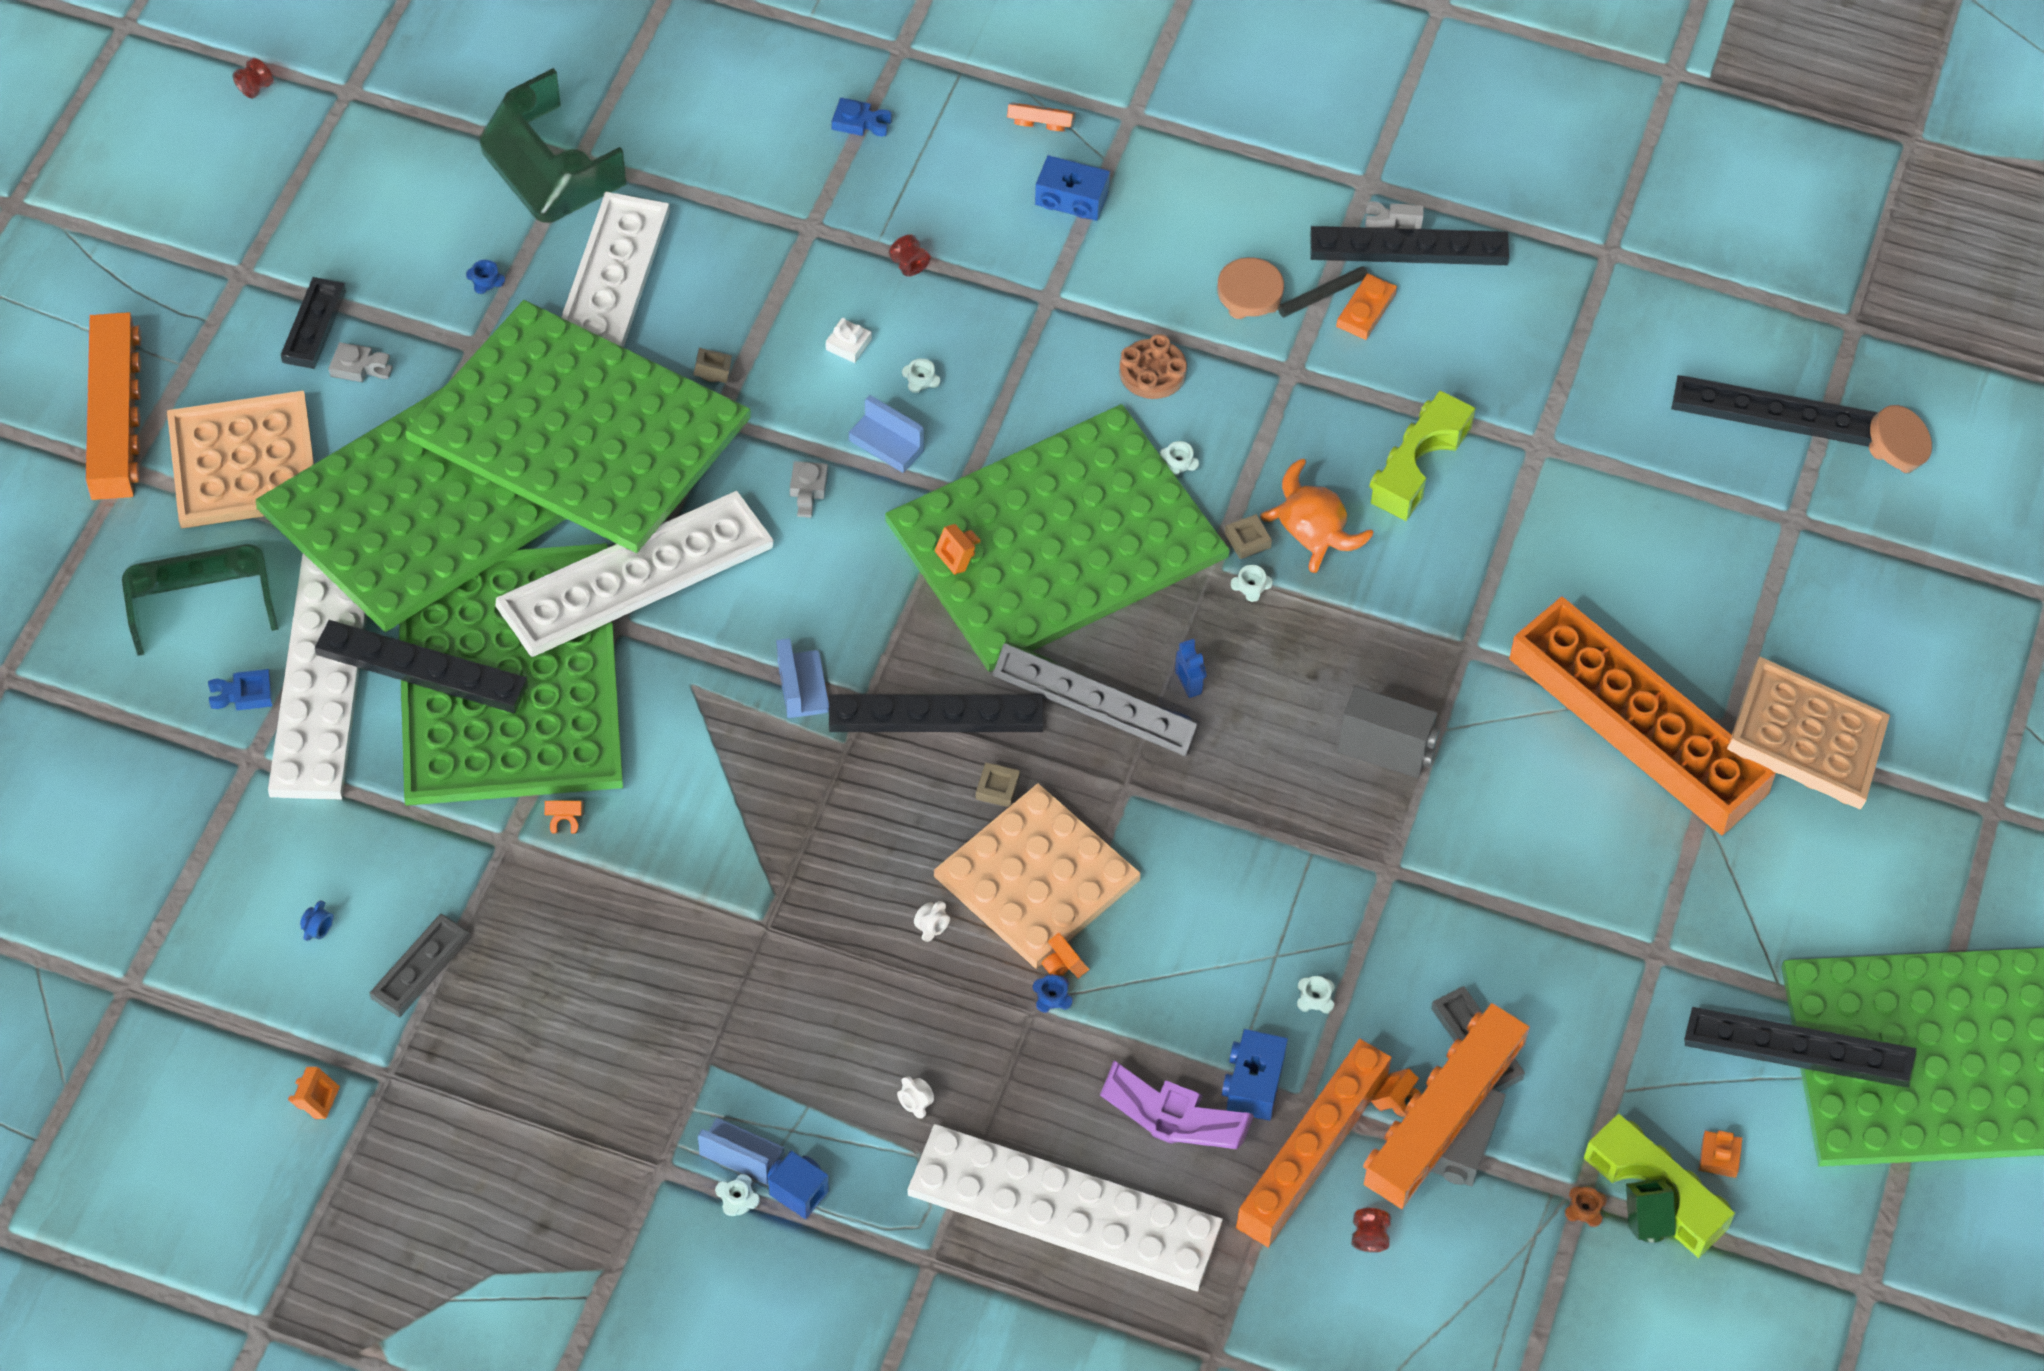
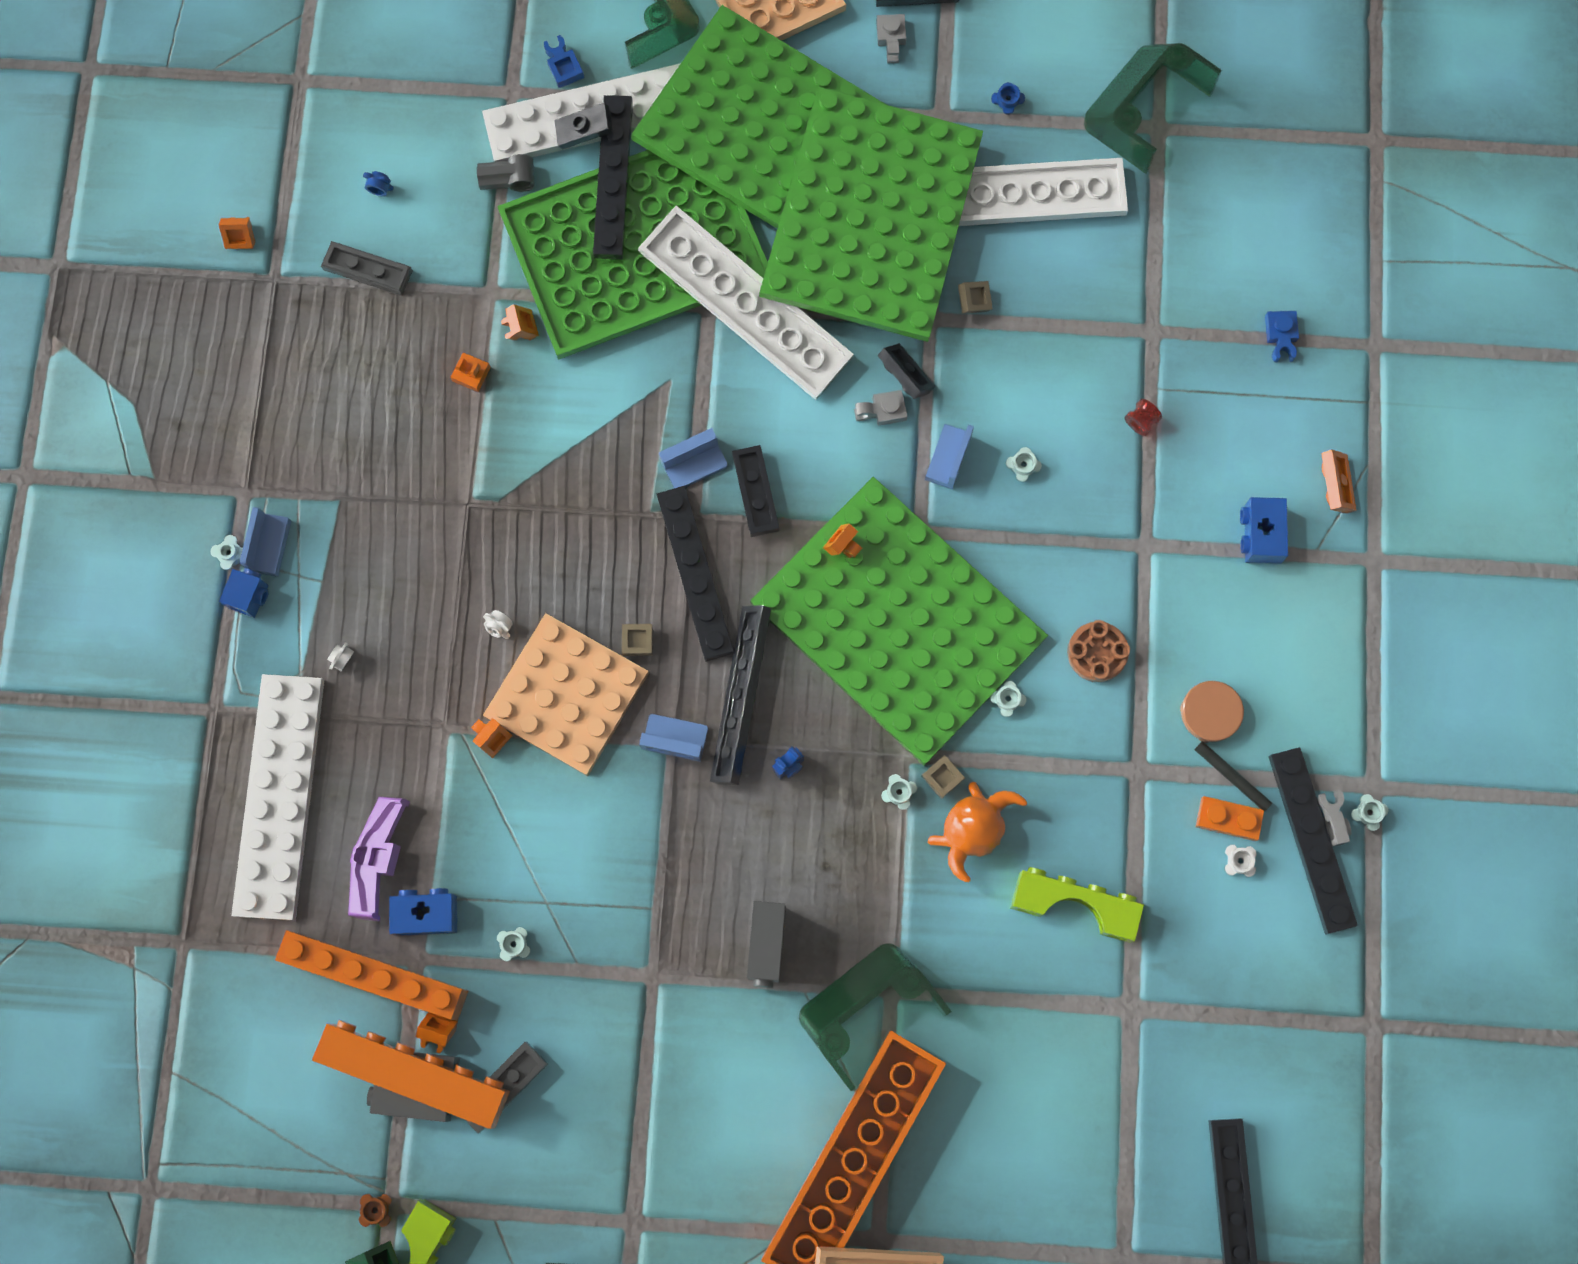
camera: 80 degrees right, 20 degrees up
white tile [826,318,872,363] -> none
blue plate [1033,975,1073,1013] -> none
clear red wheel [1351,1208,1391,1253] -> none
none -> orange tile [450,353,491,392]
none -> dark grey piece [476,154,535,192]
none -> plate [554,102,613,150]
none -> medium blue panel [639,714,708,762]
none -> black plate [732,445,780,537]
none -> clear green windscreen [799,943,952,1091]
none -> black plate [877,343,936,399]
none -> white plate [1225,845,1257,877]
none -> light aqua plate [1351,794,1388,831]

